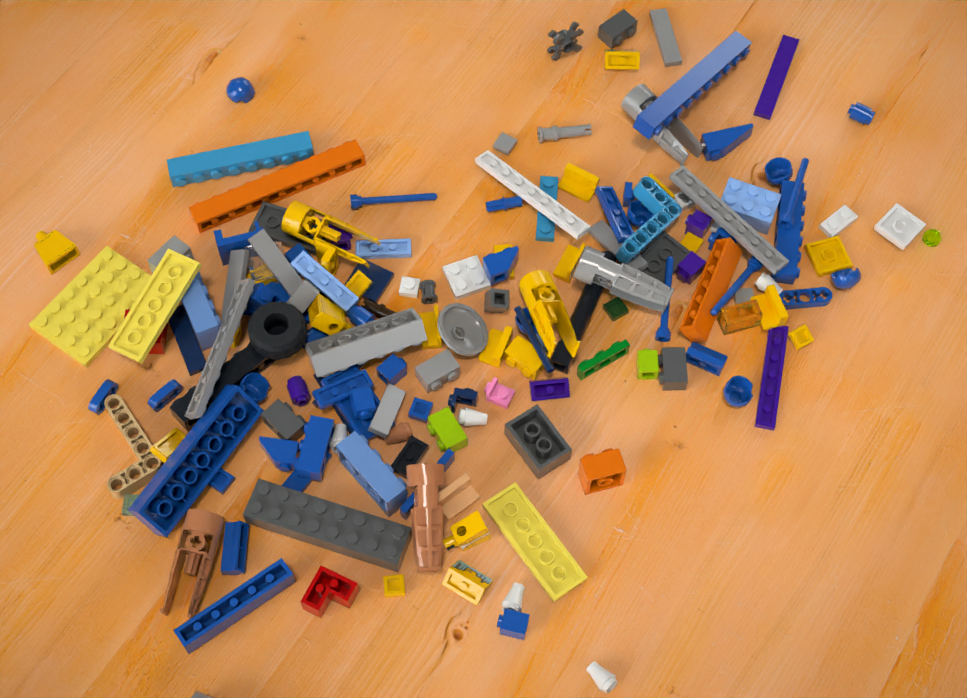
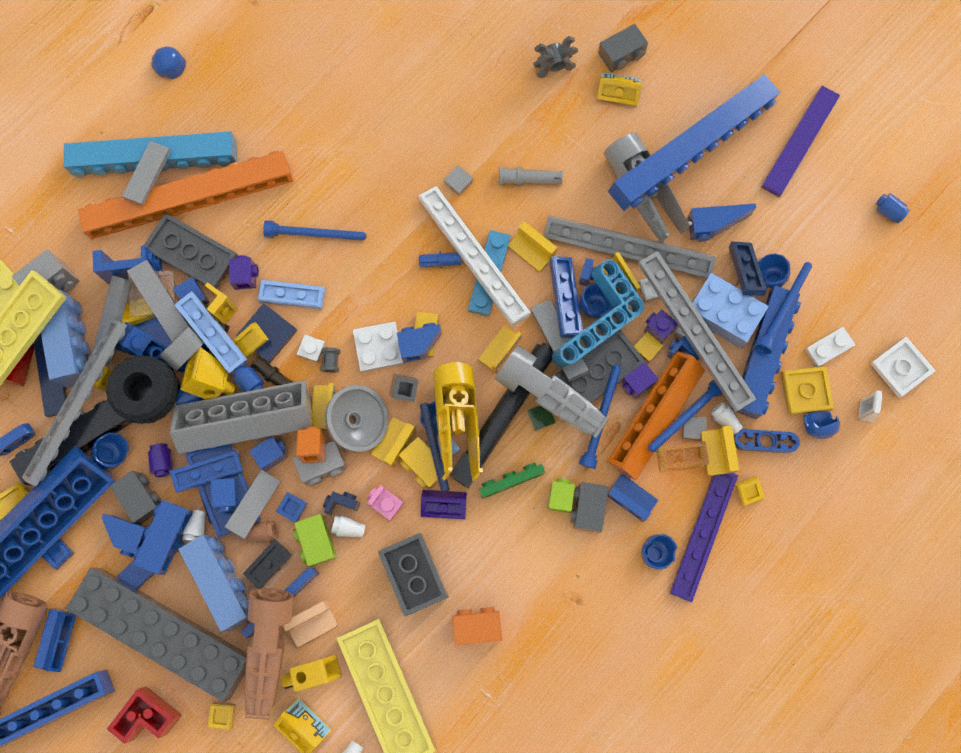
camera: 15 degrees right, 15 degrees up
yellow piece [281,200,381,268] -> none
light grey tile [649,8,682,67] -> none
clear neon green plate [922,229,941,247] -> none
none -> light grey tile [122,141,171,206]
none -> orange brick [297,427,325,463]
none -> light grey plate [544,215,716,278]
none -> dark blue plate [729,241,767,296]
none -> white slope [858,390,882,423]

